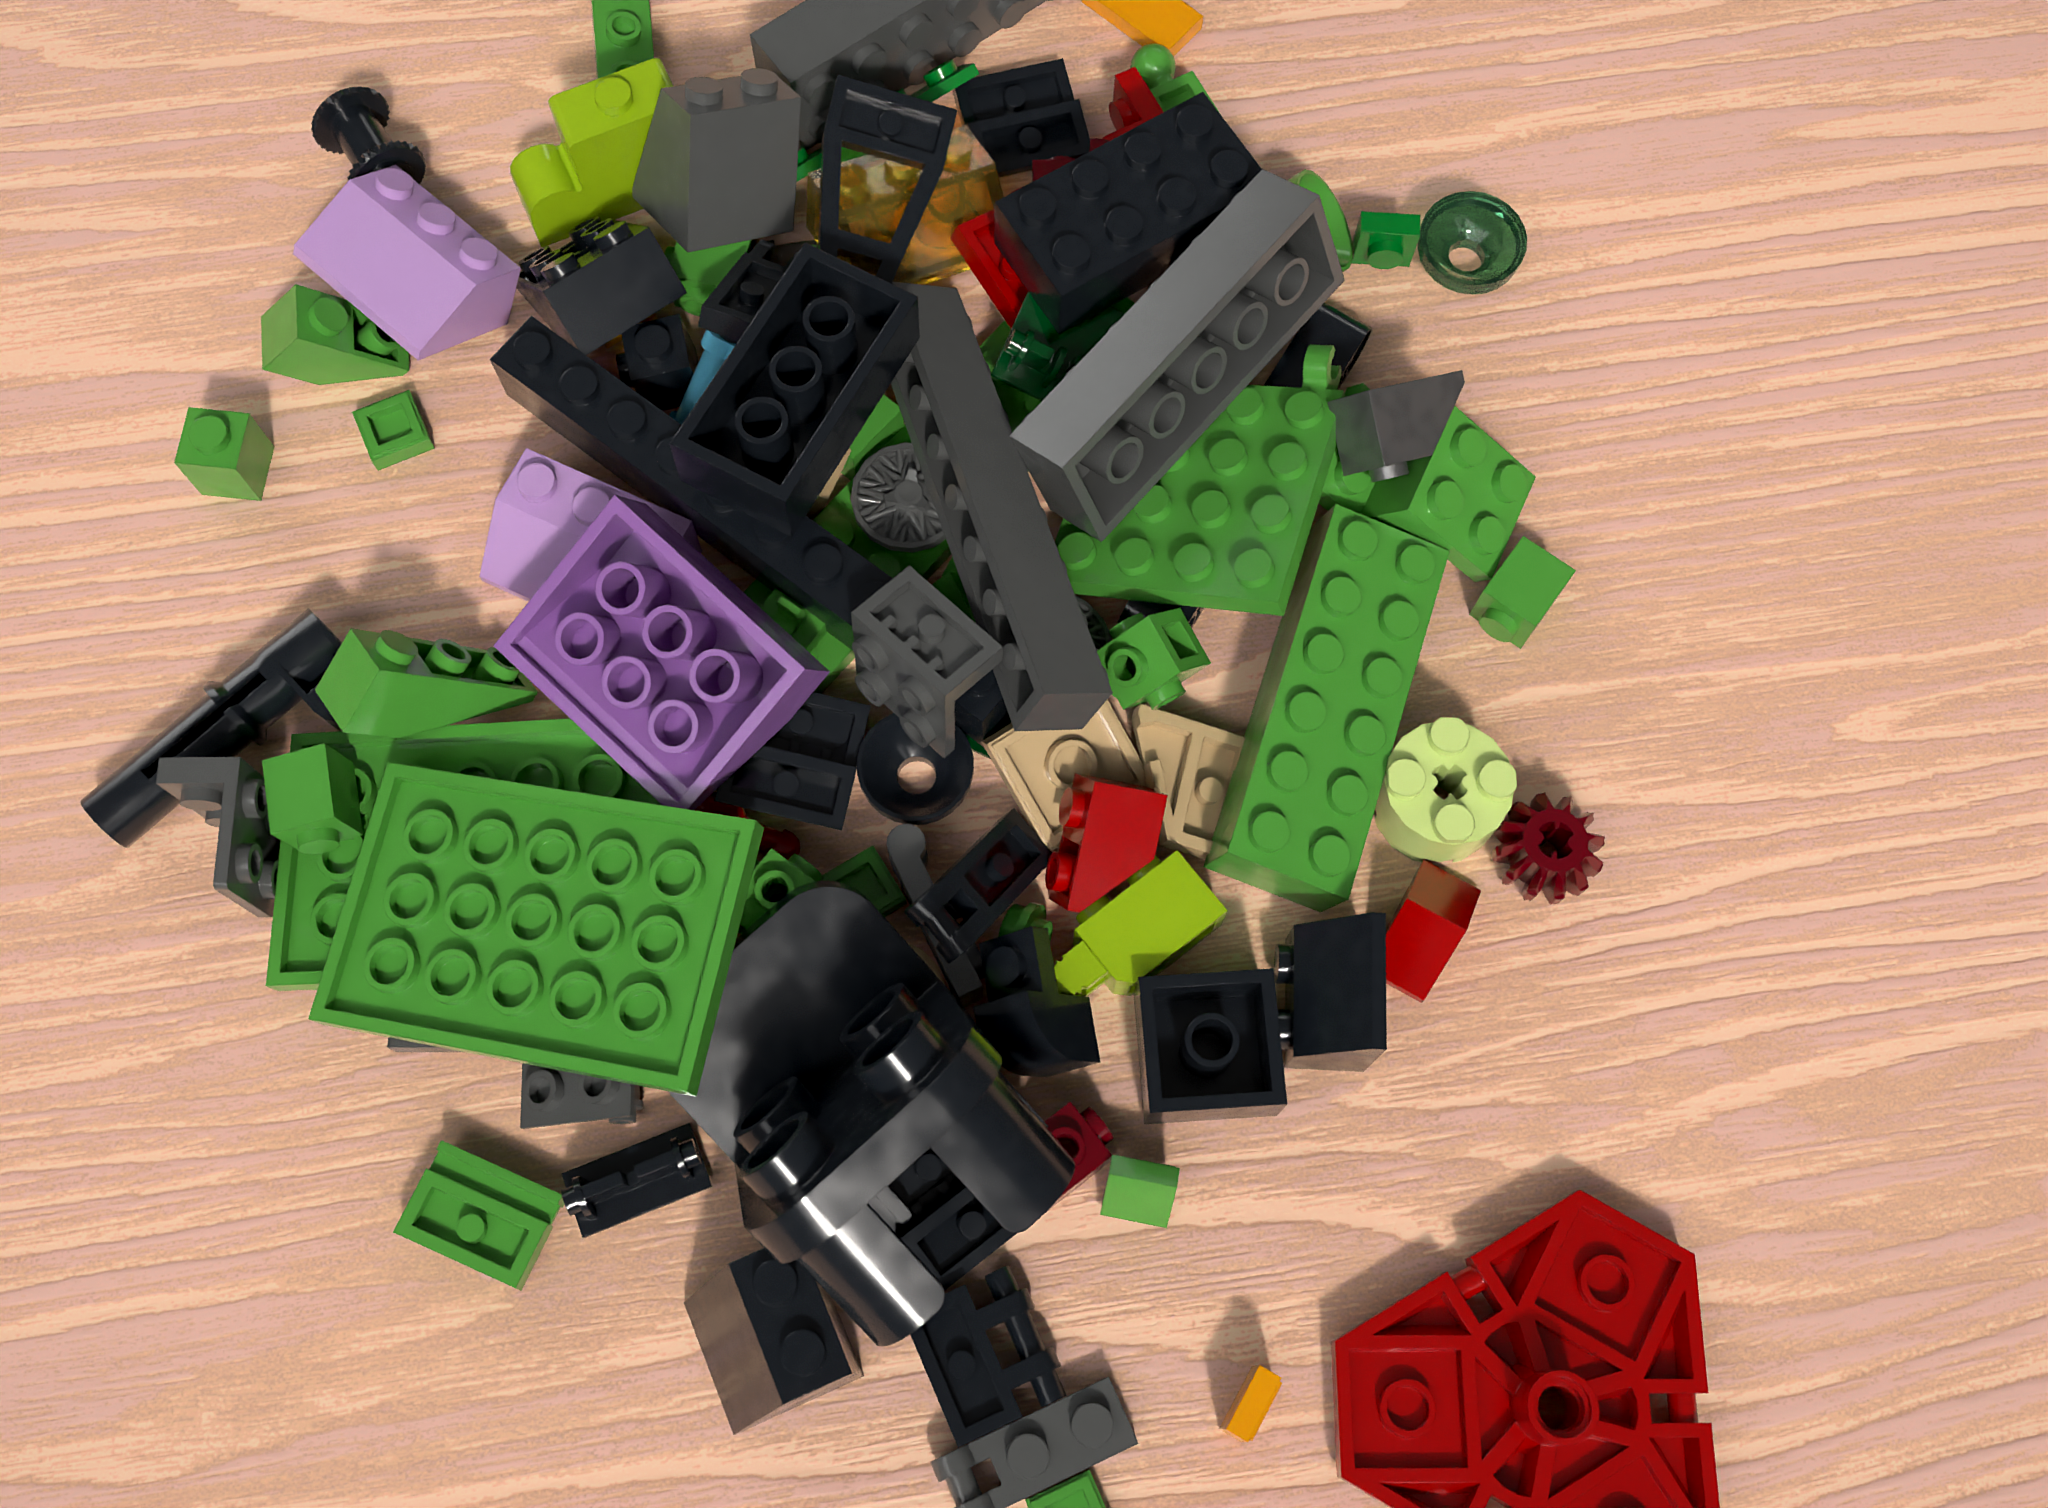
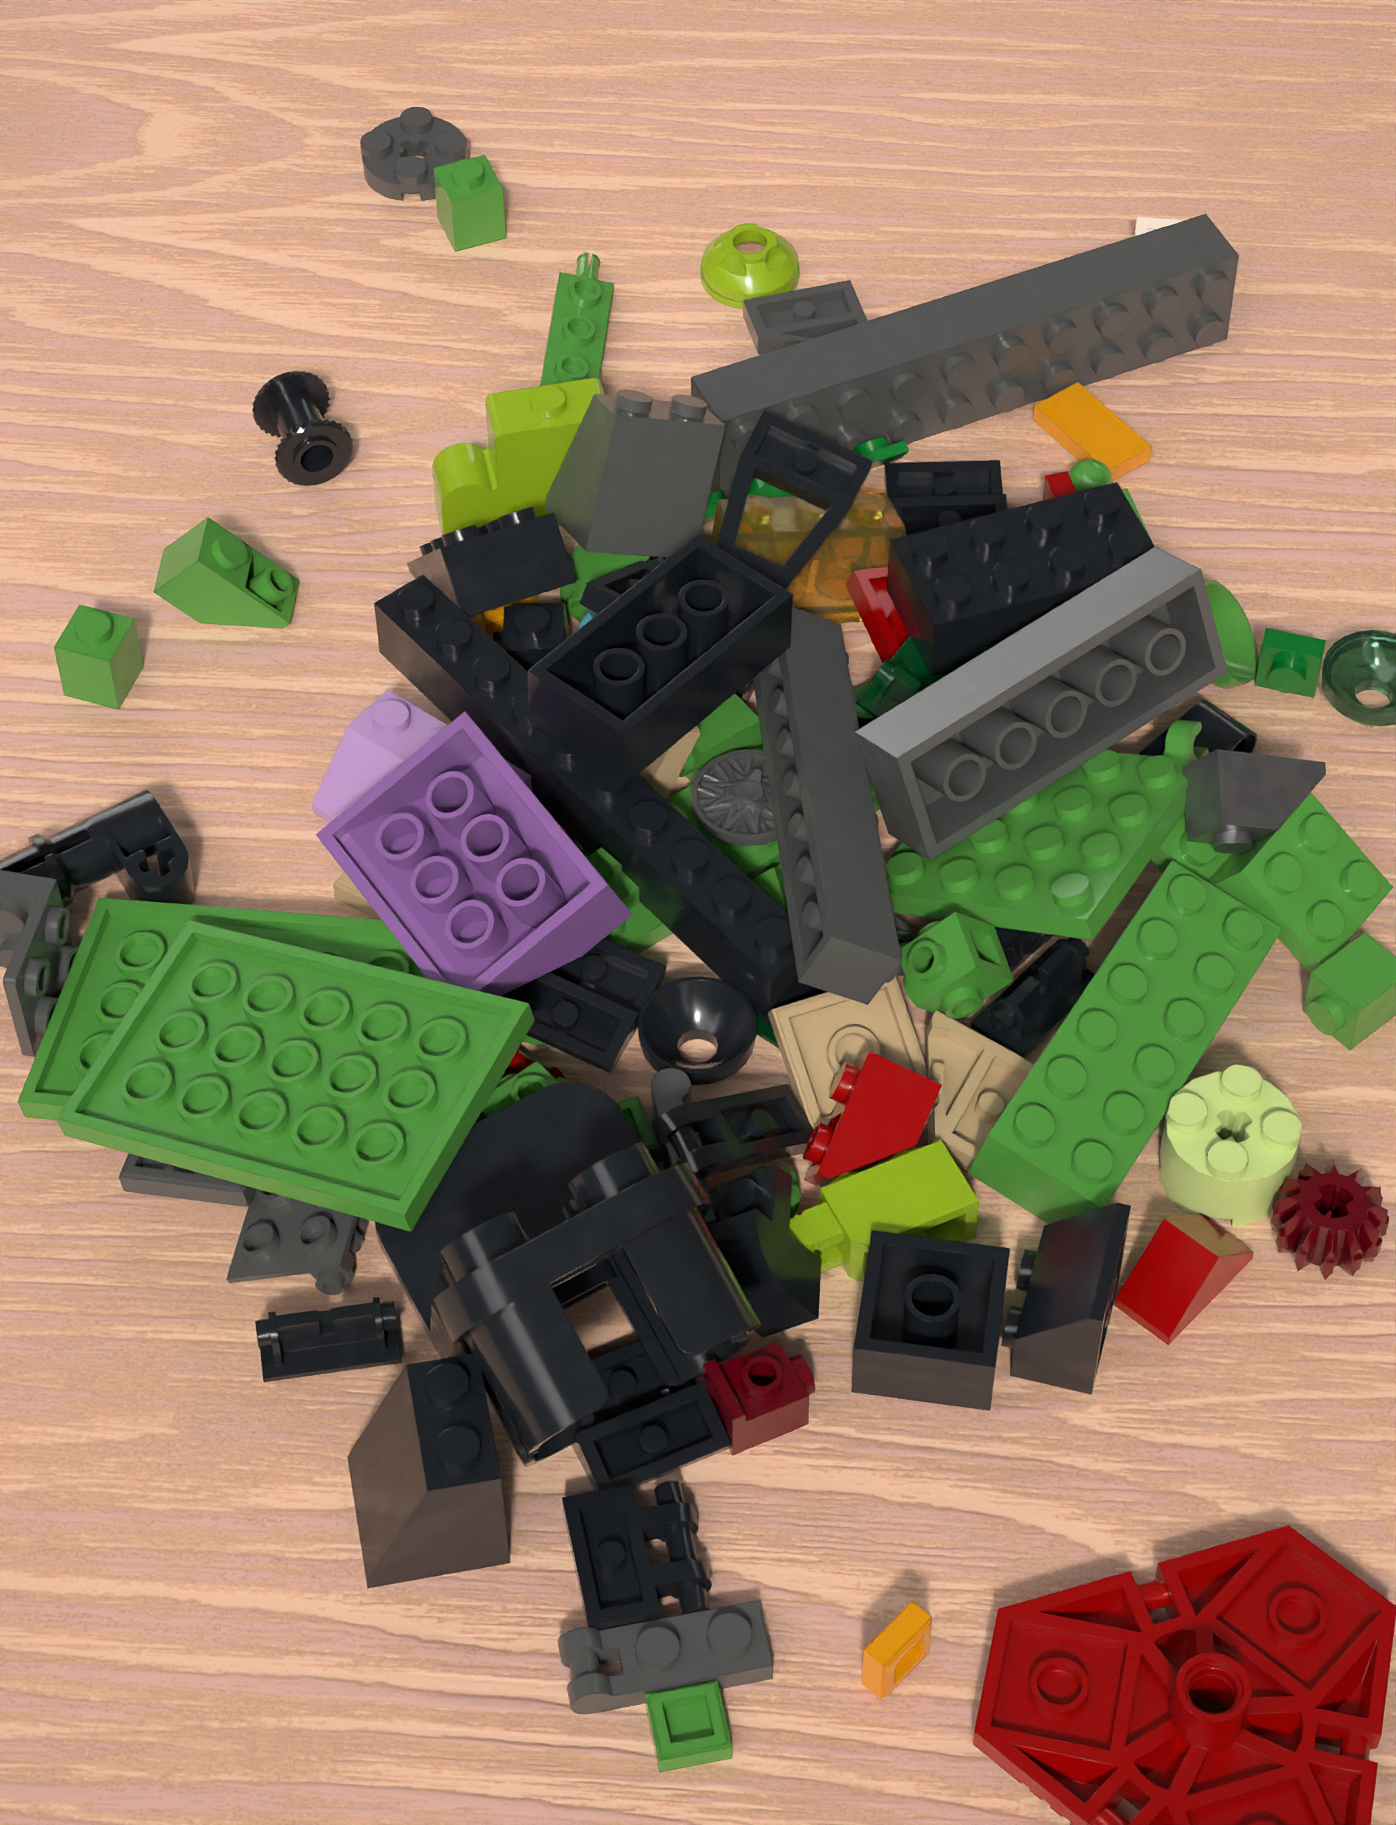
camera: 15 degrees right, 20 degrees down
bright green brick [262,743,363,854] -> none
lavender slope [293,165,521,361] -> none
bright green slope [315,628,538,738] -> none
bright green tile [352,390,435,471] -> none
bright green plate [393,1140,565,1291] -> none
dark grey bracket [851,565,1003,758] -> none
bright green tile [1100,1155,1180,1228] -> none
none -> black hinge [971,937,1095,1058]

